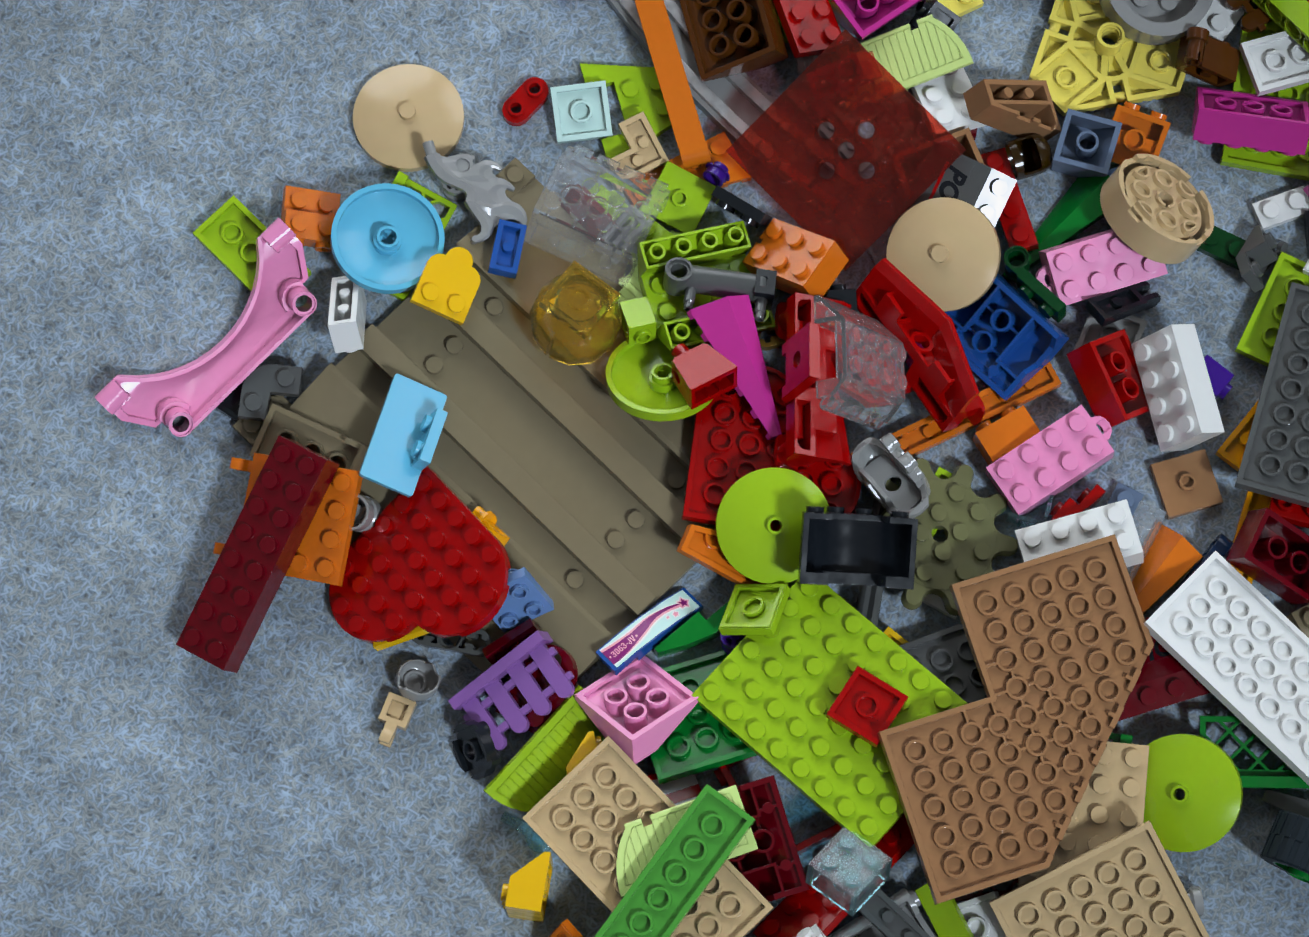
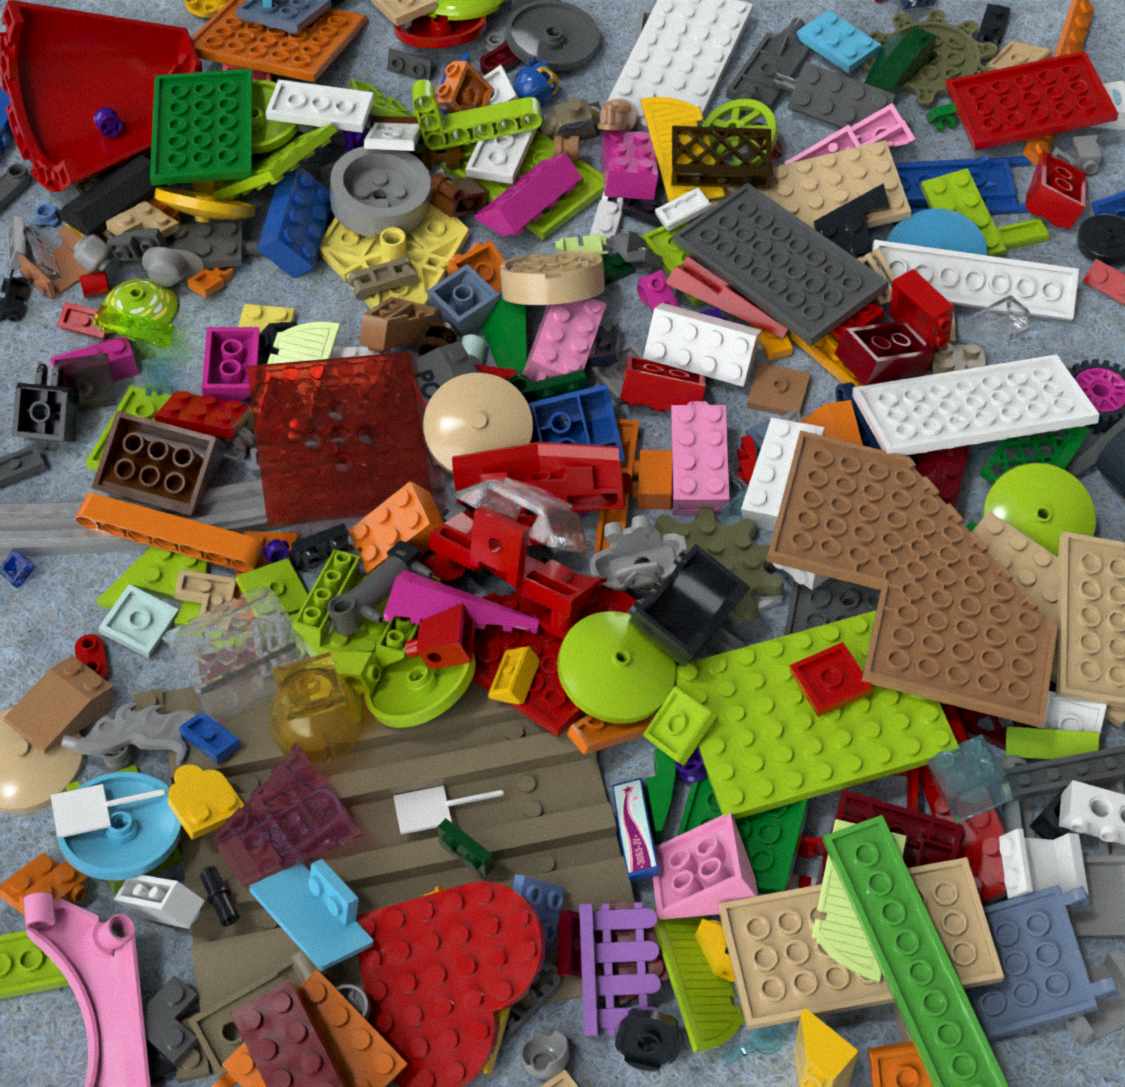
camera: 55 degrees left, 20 degrees down
none -> medium nougat slope [4,655,113,754]
none -> white piece [50,784,165,838]
none -> black axle [199,866,240,927]
none -> clear pink wedge [211,742,362,887]
none -> dark tan plate [348,257,419,300]
none -> white piece [393,786,504,835]
none -> dark green plate [437,818,494,877]
none -> light aqua brick [461,334,486,365]
none -> yellow slope [488,646,540,704]
none -> yellowish green hinge [555,233,608,259]
none -> dark pink plate [637,270,680,314]
none -> wedge [665,256,789,338]

